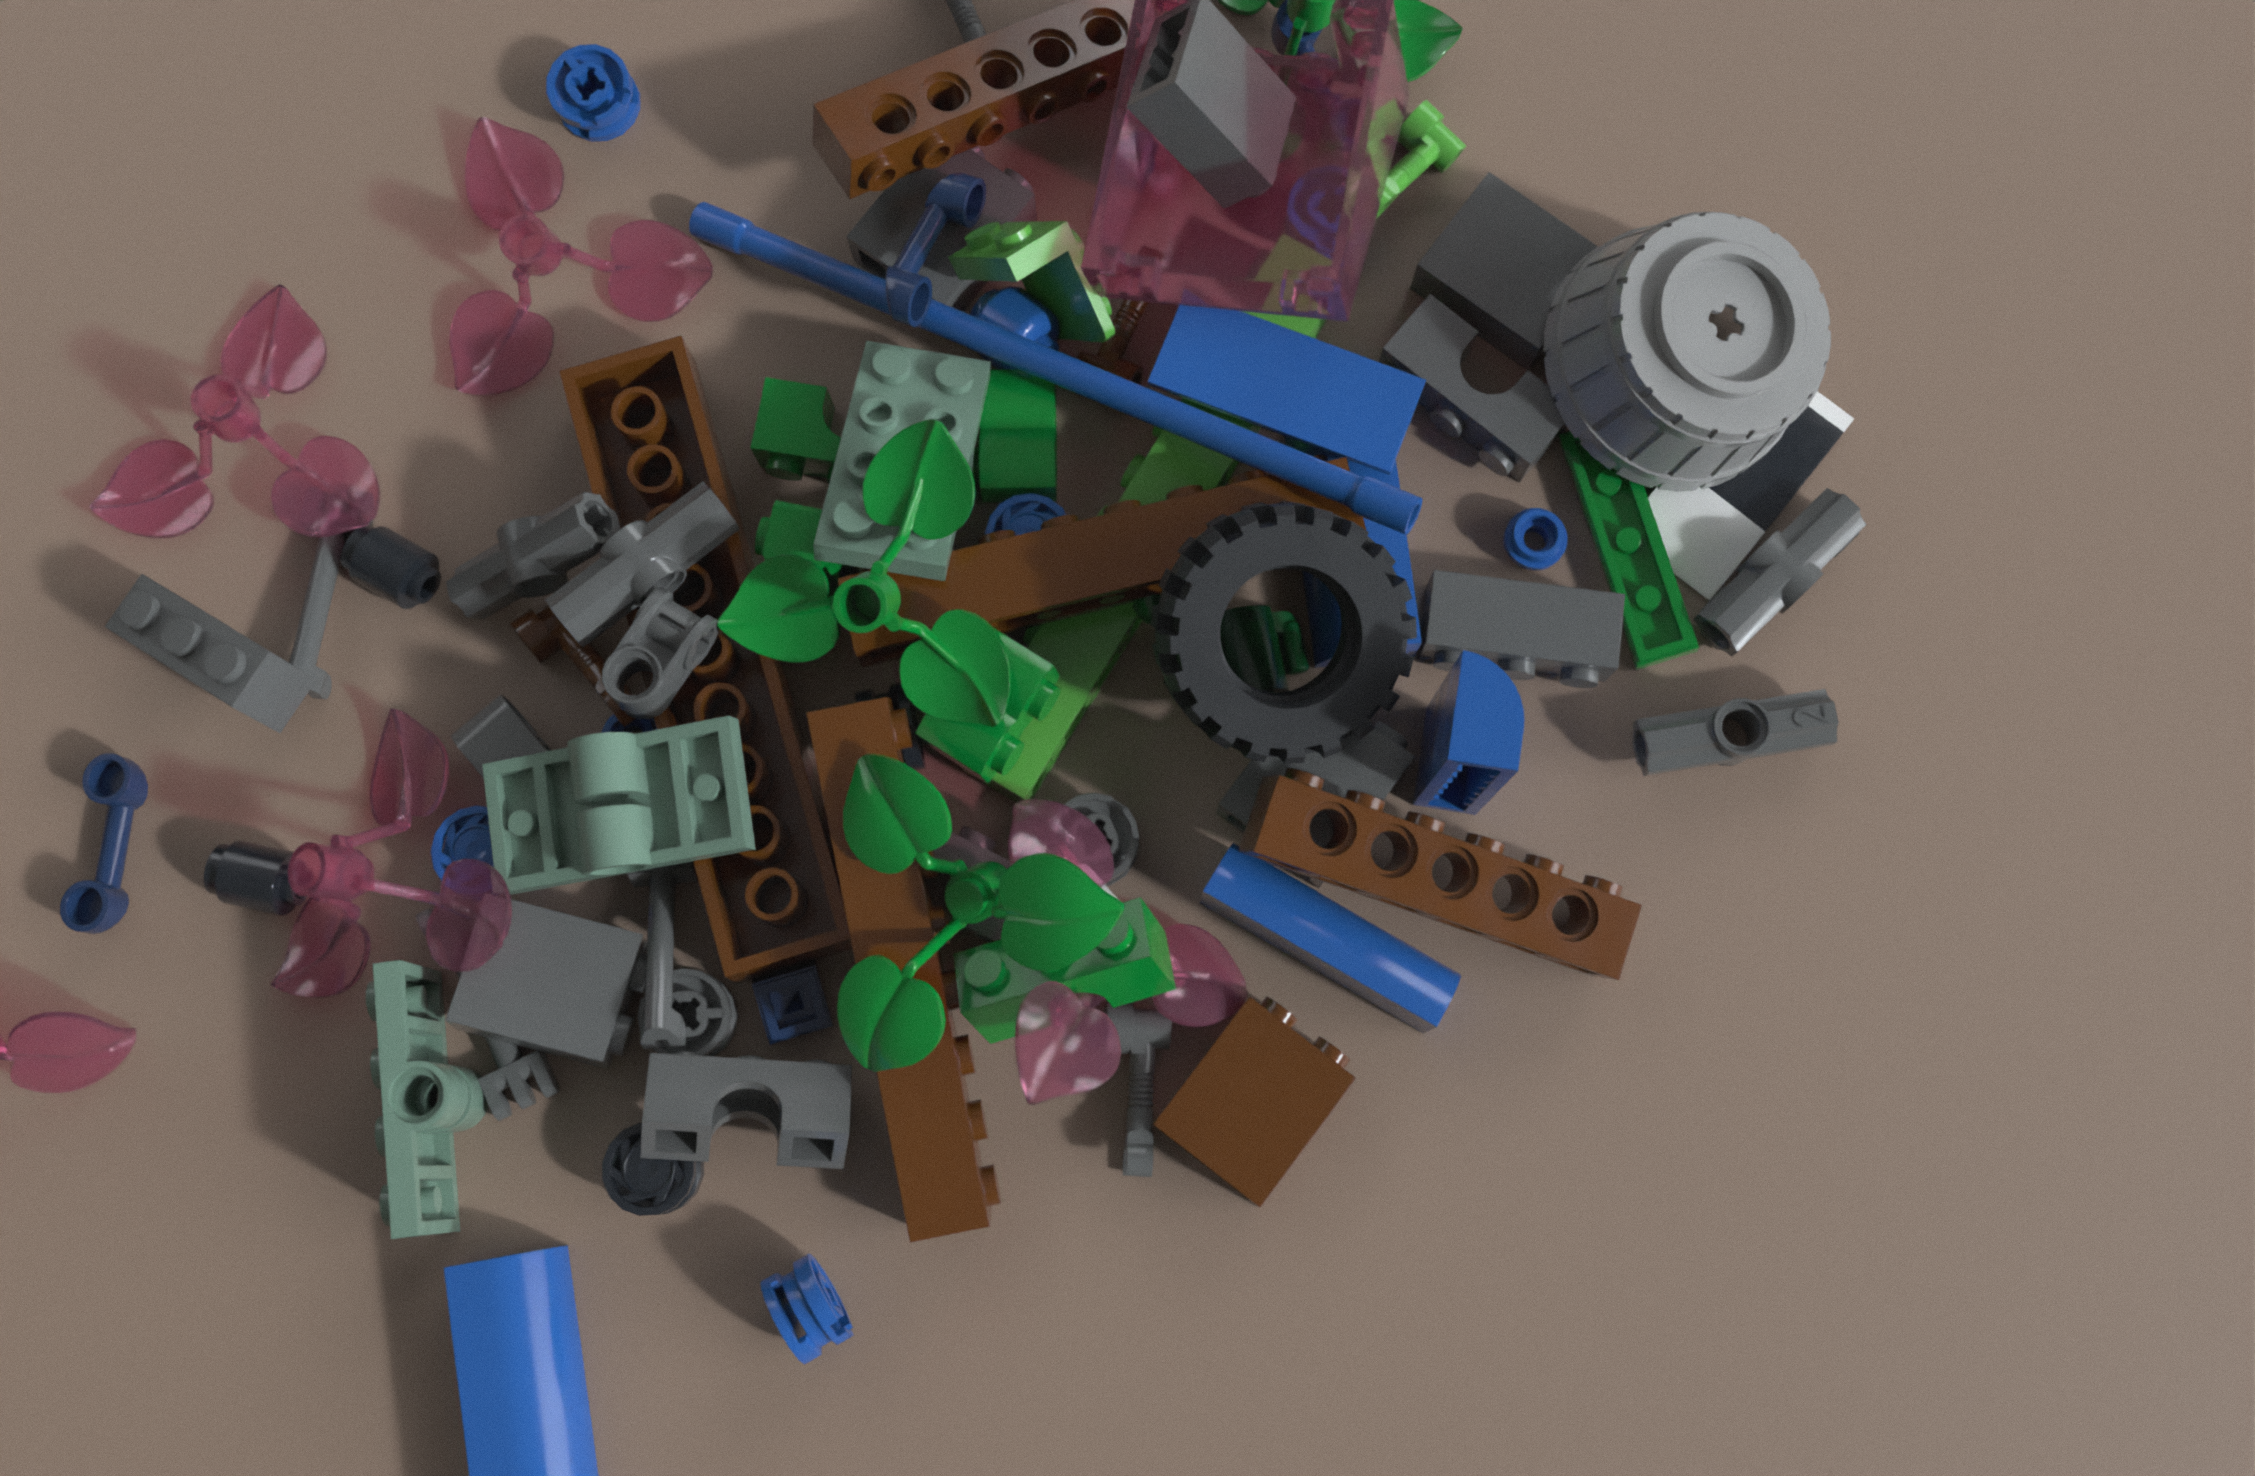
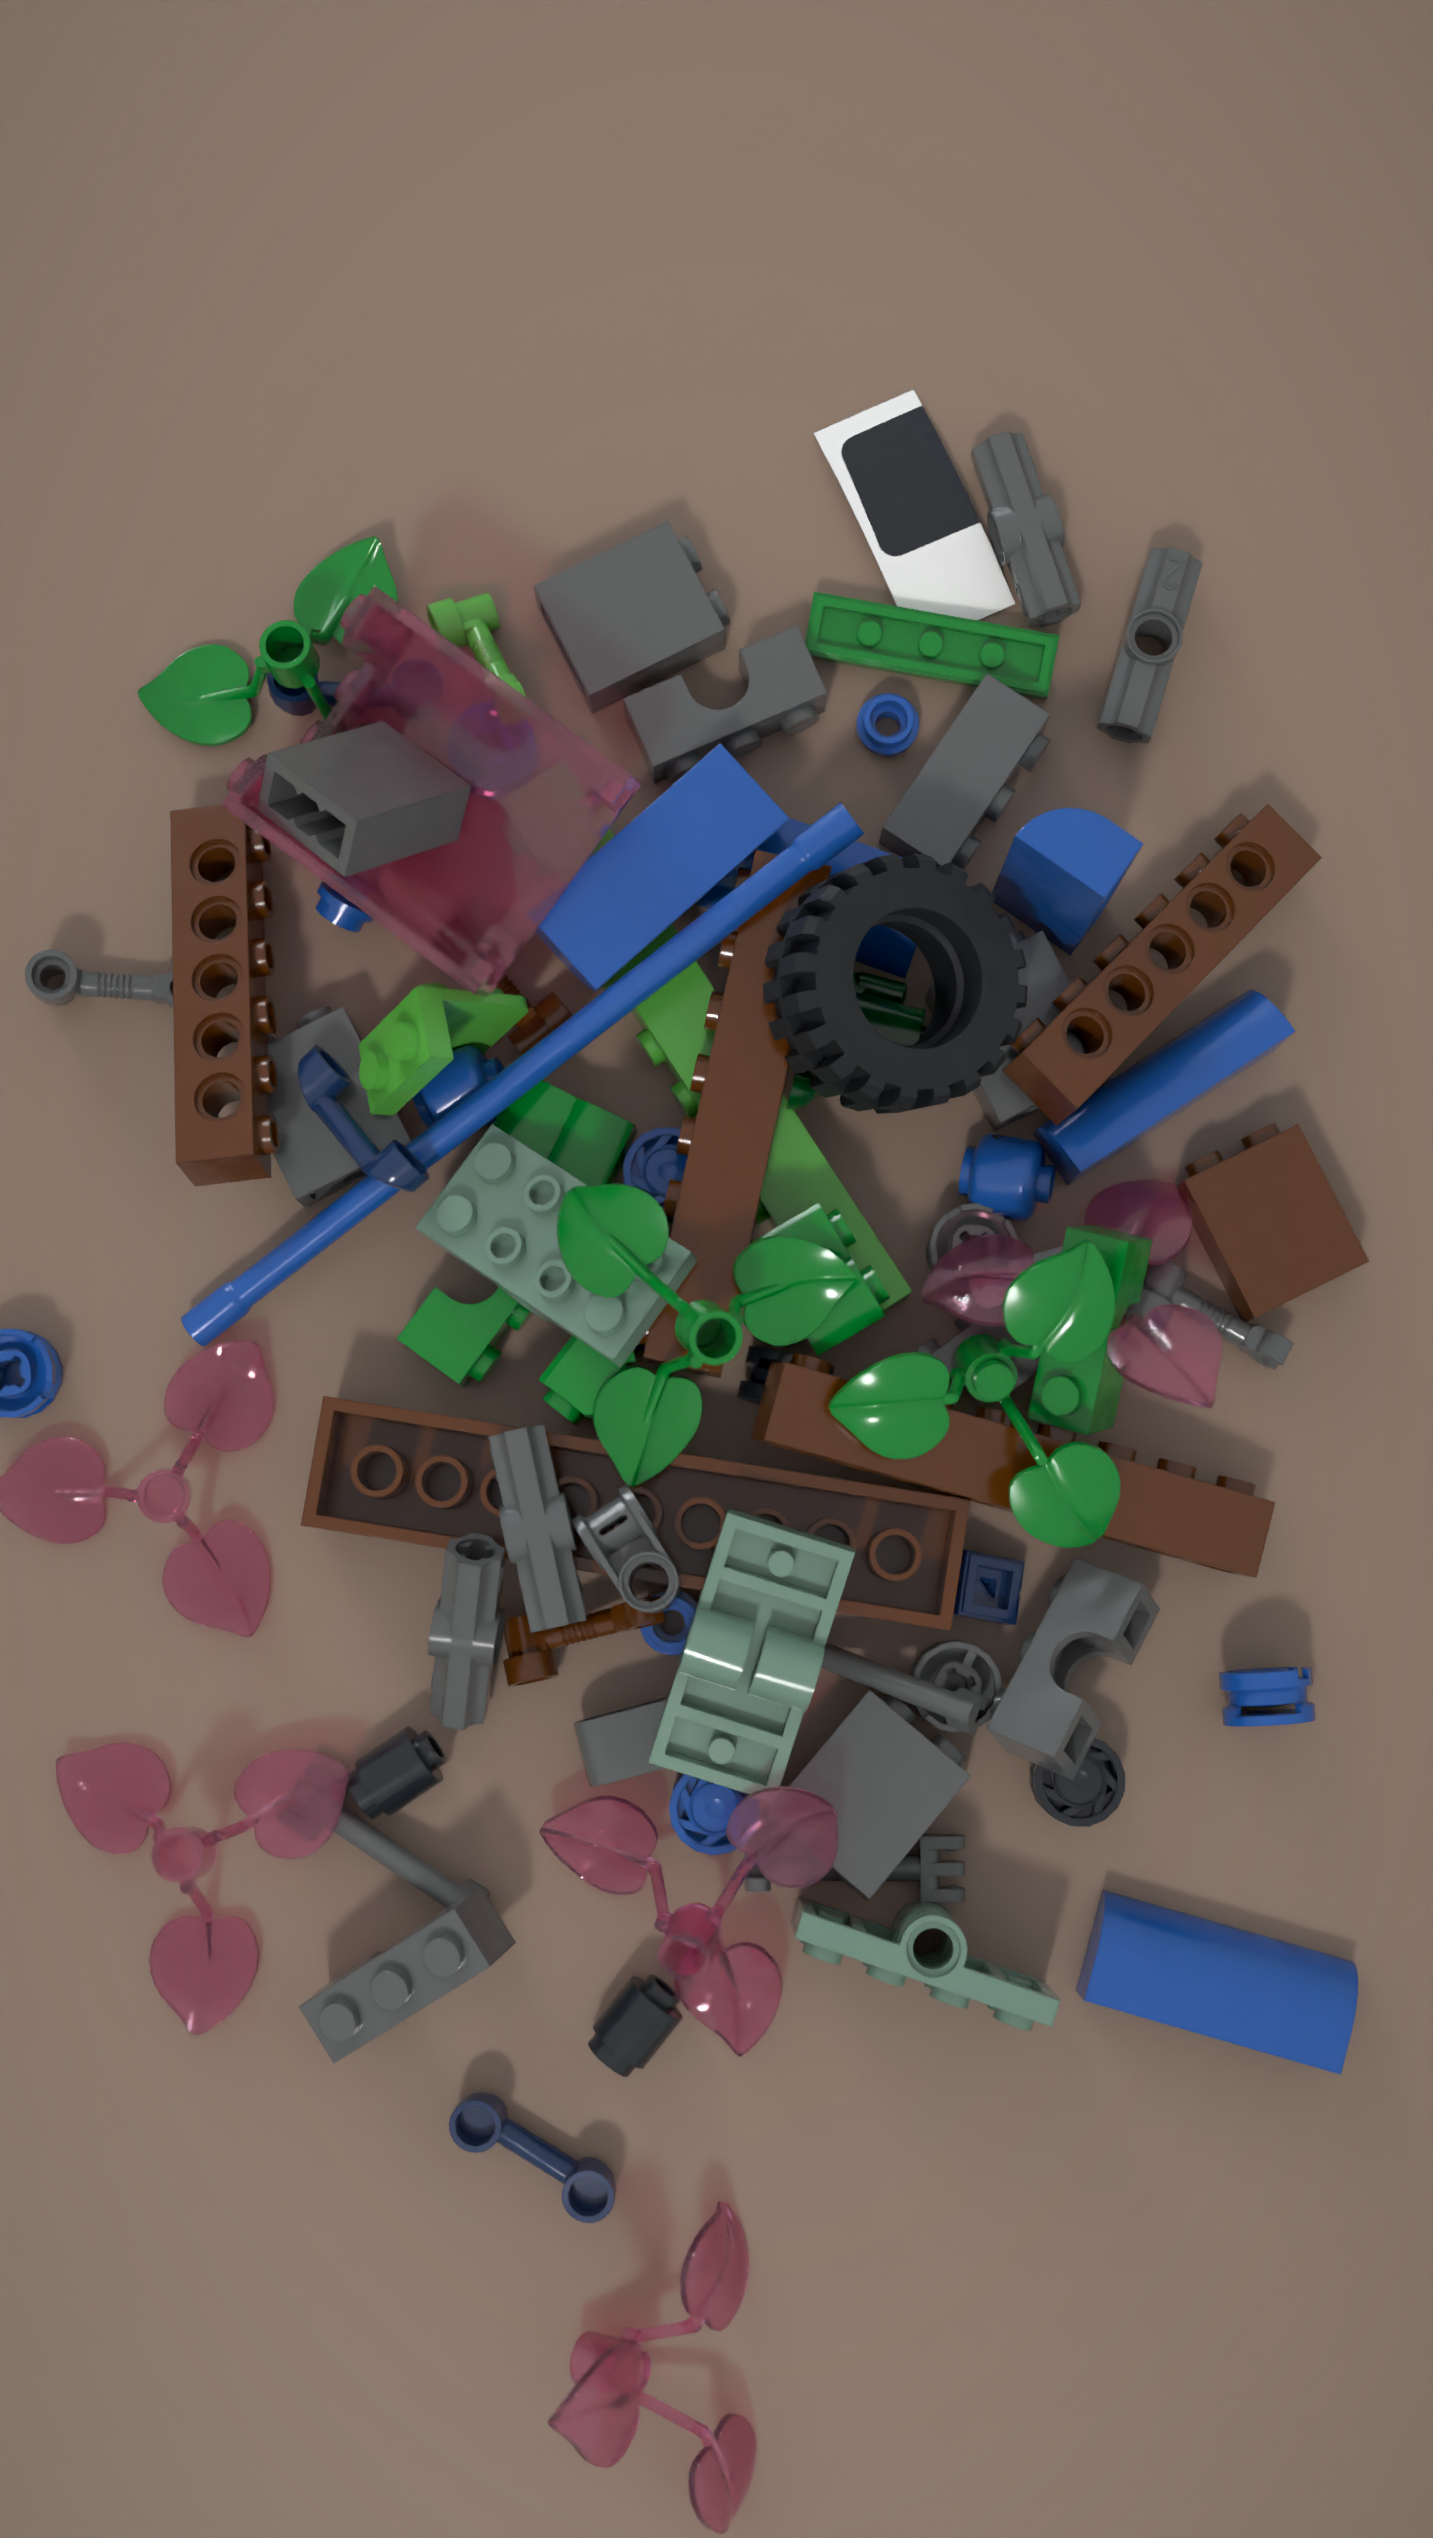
camera: 65 degrees left, 5 degrees up
light grey piece [1543,212,1831,492] -> none
none -> blue head [959,1134,1056,1221]

